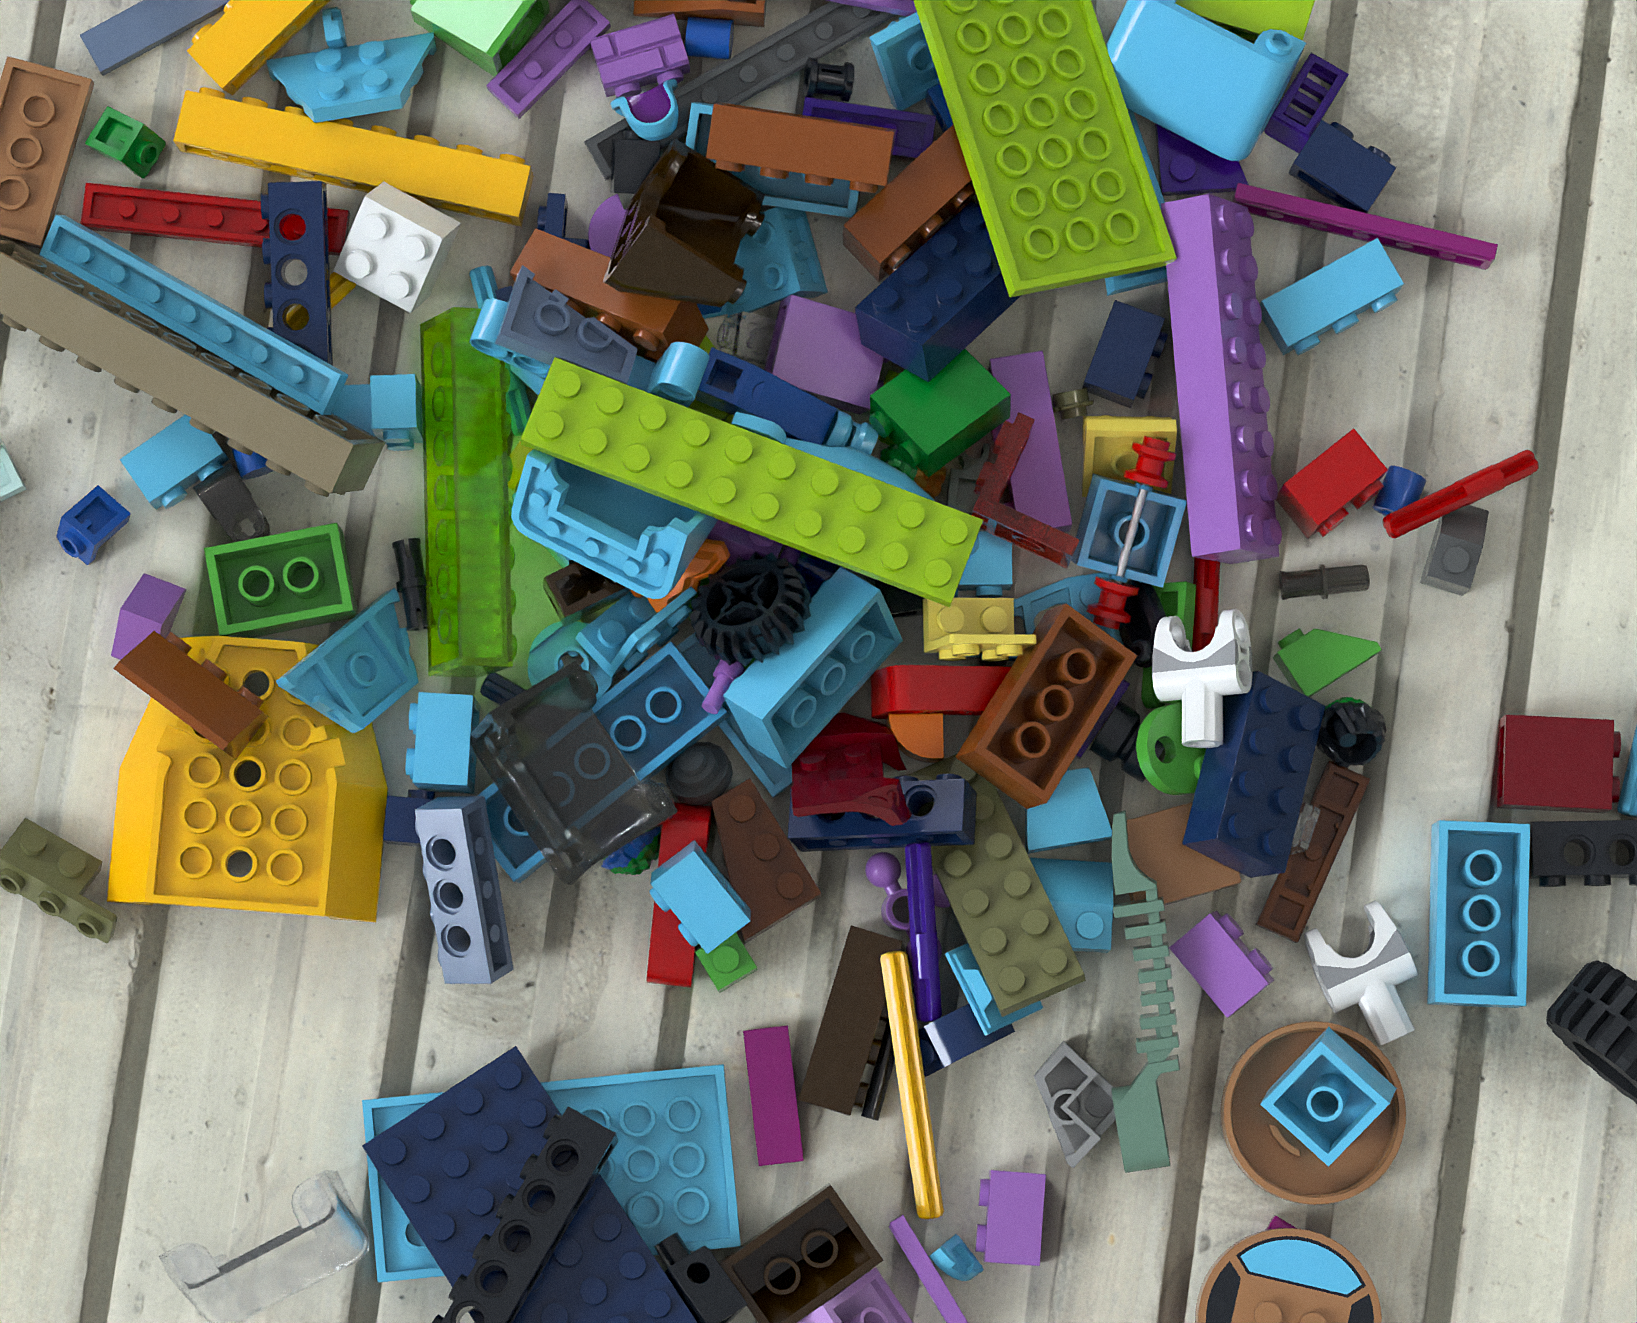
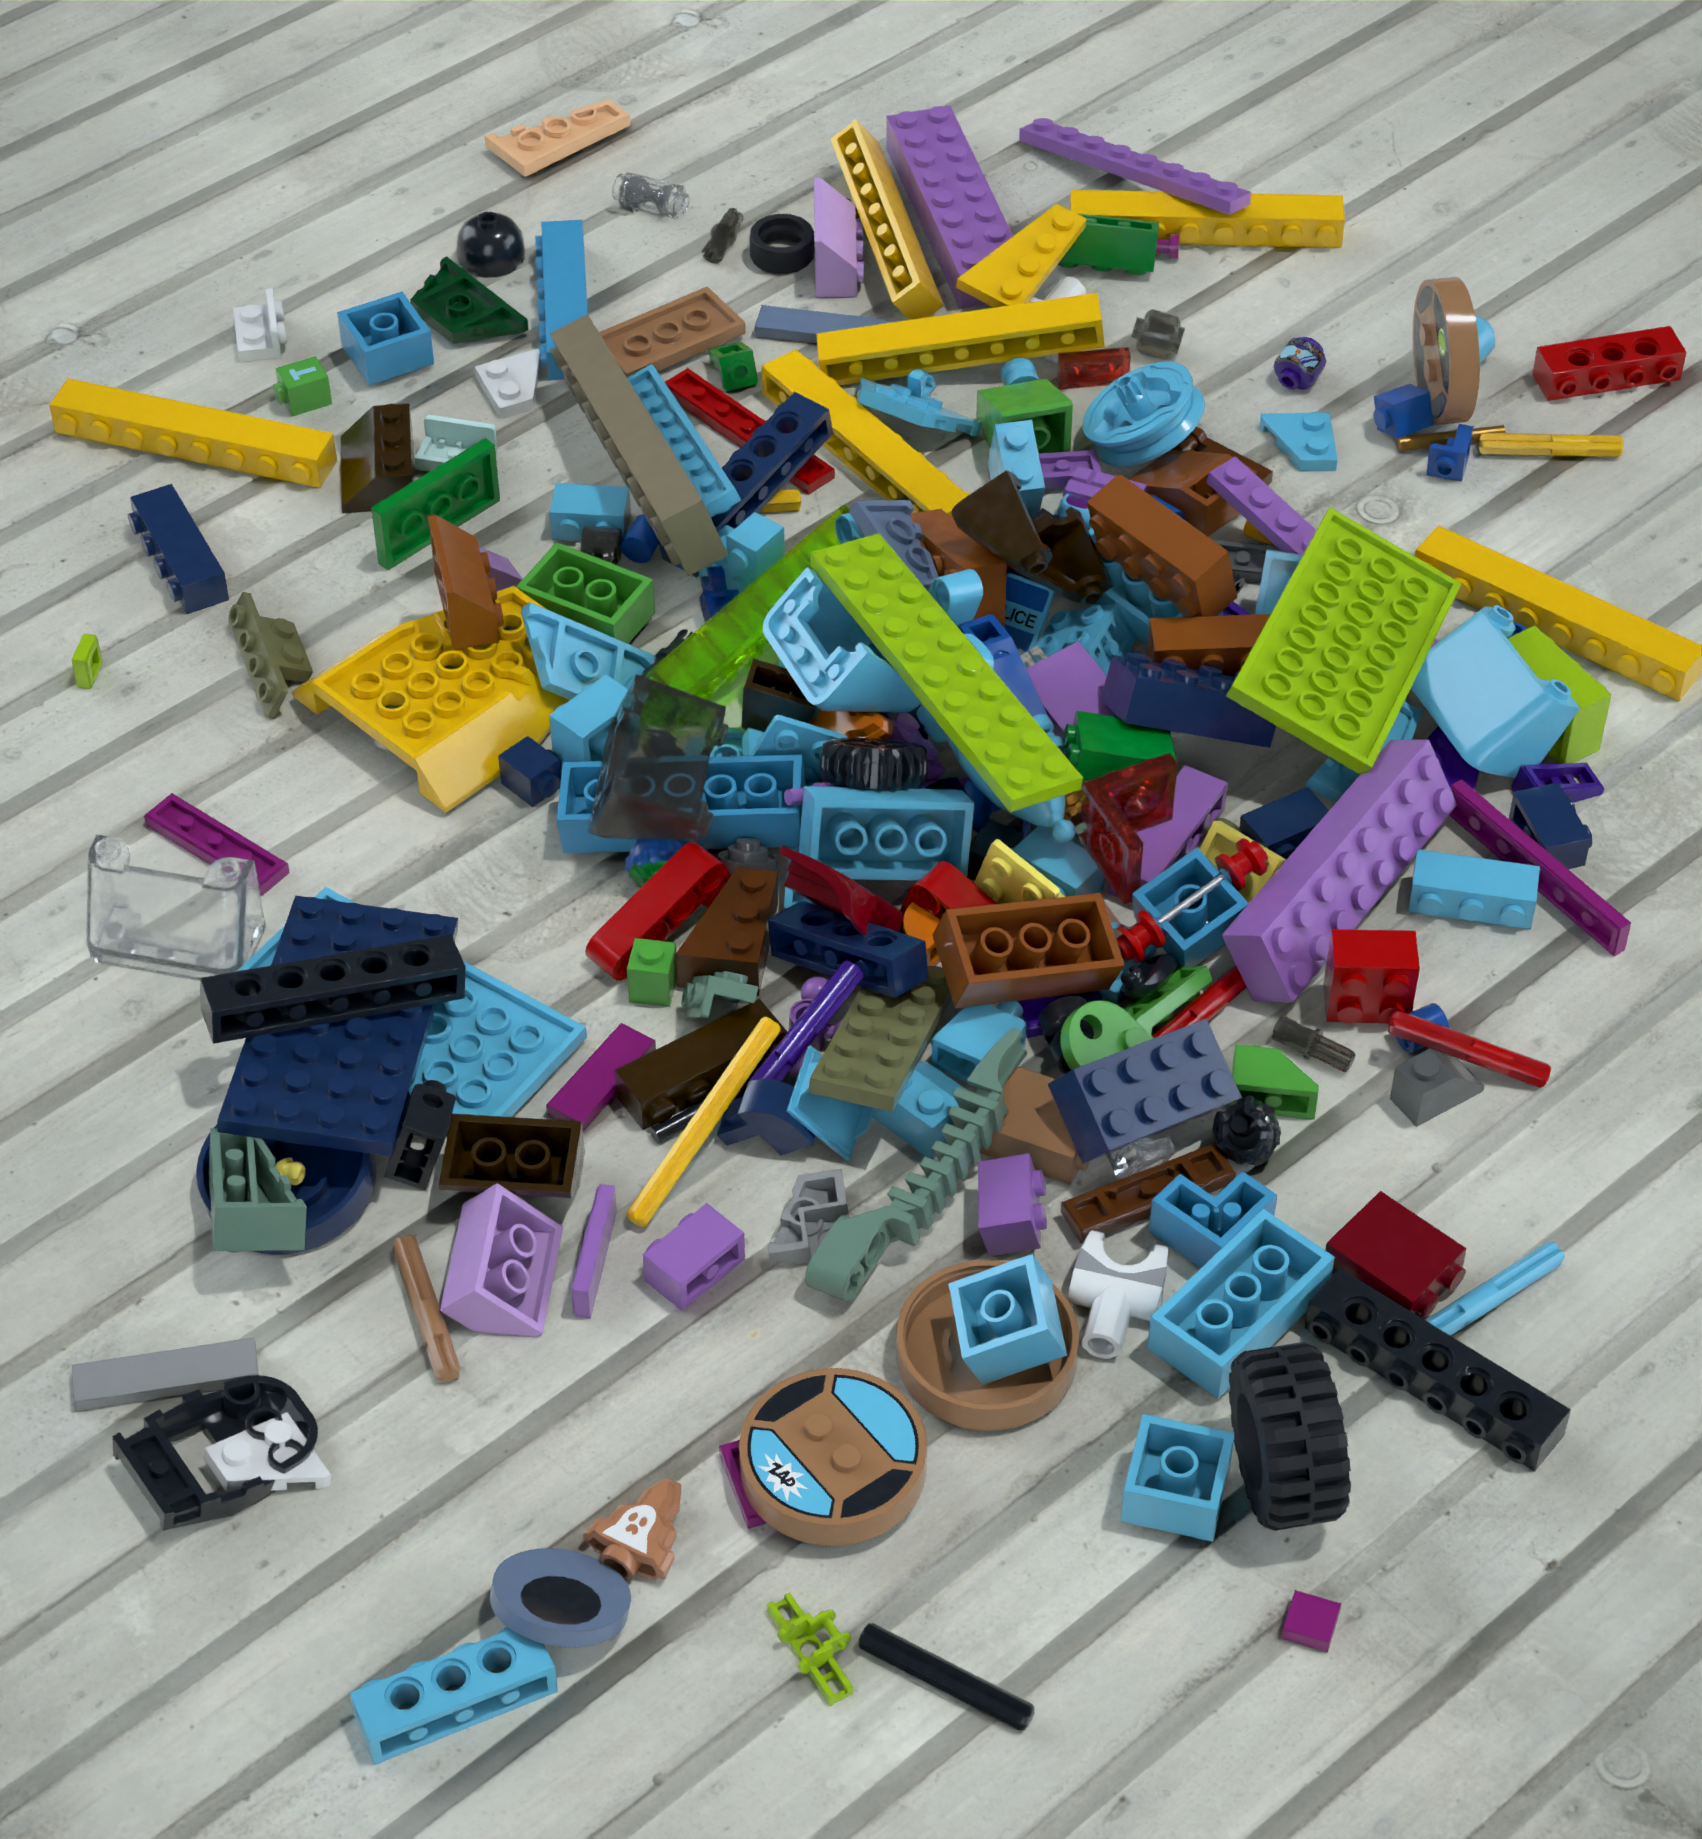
camera: 40 degrees right, 35 degrees down
blue bracket [56,485,131,565] -> none
white brick [333,181,461,313] -> none
sand blue brick [415,796,514,984] -> none
medium azure brick [649,840,751,954] -> none
medium azure tile [929,1234,984,1281] -> none
white connector [1152,609,1252,748] -> none
none -> magenta tile [144,793,290,896]
none -> green plate [371,438,500,571]
none -> sand green bracket [681,971,758,1019]
none -> clear blue plate [699,566,747,632]
none -> medium azure brick [988,420,1045,519]
none -> medium azure brick [1121,1414,1235,1542]
none -> dark azure brick [1149,1171,1277,1268]

